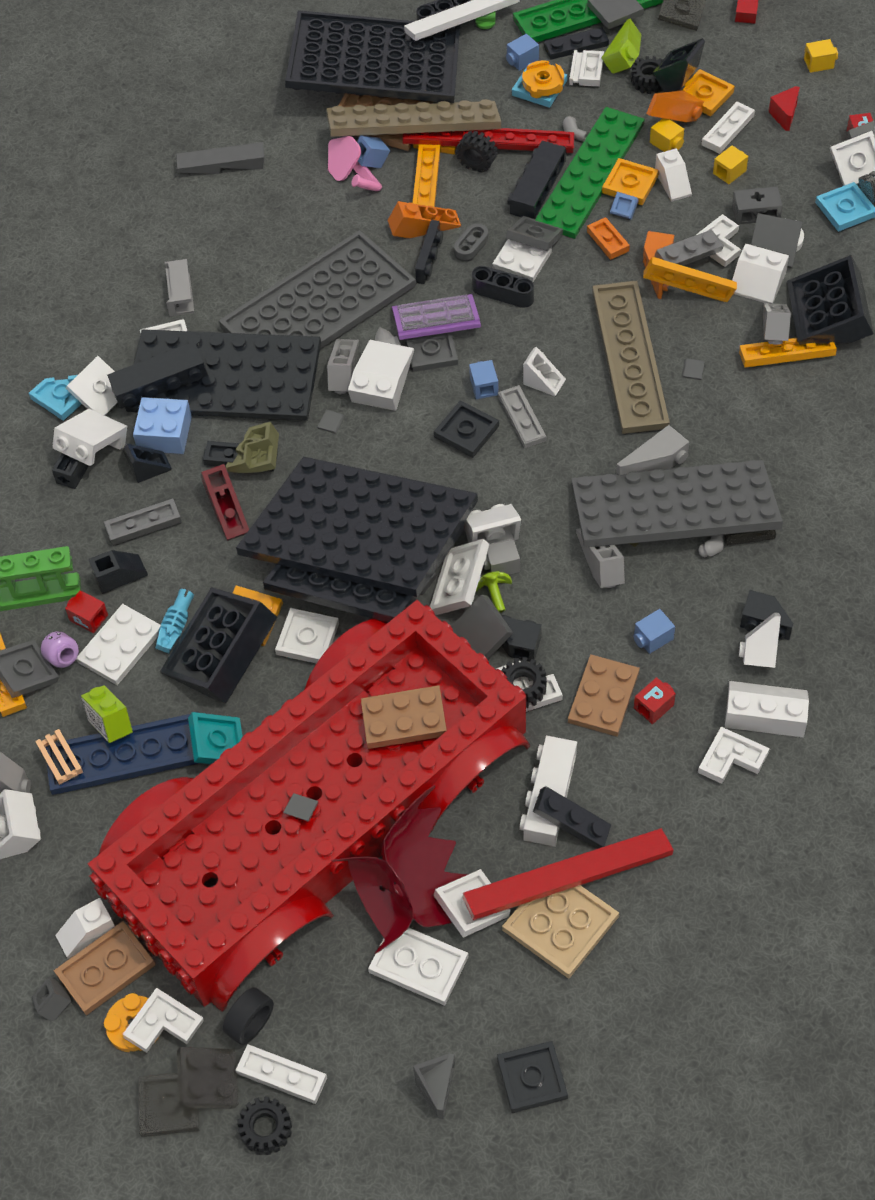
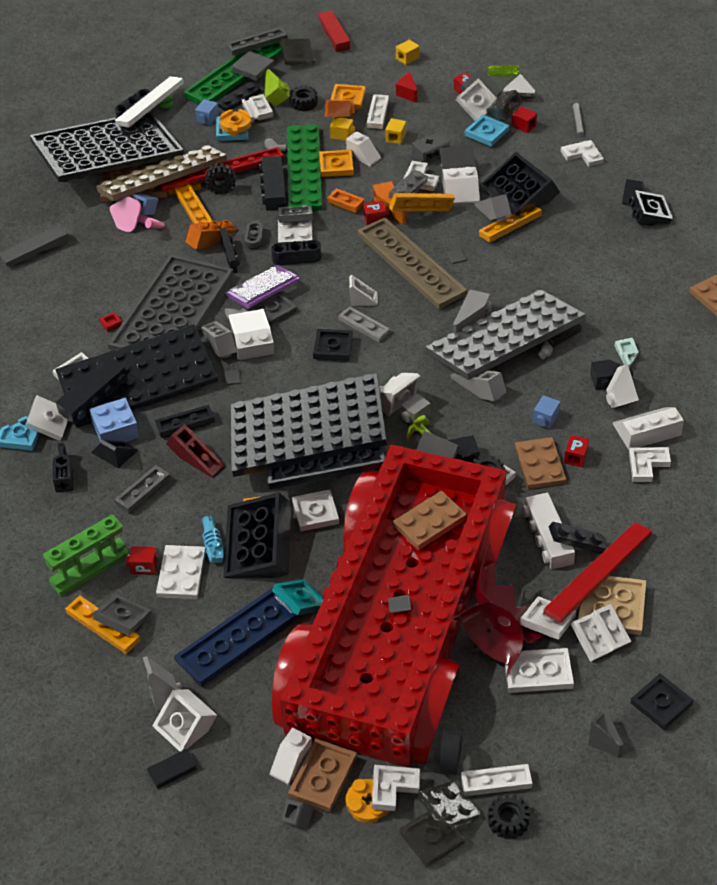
camera: 30 degrees left, 10 degrees down
light nougat tile [35,729,83,785] -> none
lavender head [41,631,79,668] -> none
white panel [53,409,127,466] -> none
lime brick [81,685,133,743] -> none
black slope [88,550,148,594] -> none
light grey window [165,259,195,317] -> none
olive slope [226,422,279,473] -> none
white plate [430,539,490,615] -> none
medium blue brick [469,360,498,399] -> none
medium blue tile [610,192,639,220] -> none
black slope [653,38,705,92] -> none
none -> red tile [99,312,123,332]
none -> red brick [363,201,389,226]
none -> white slope [571,604,631,662]
none -> light aqua slope [614,338,639,367]

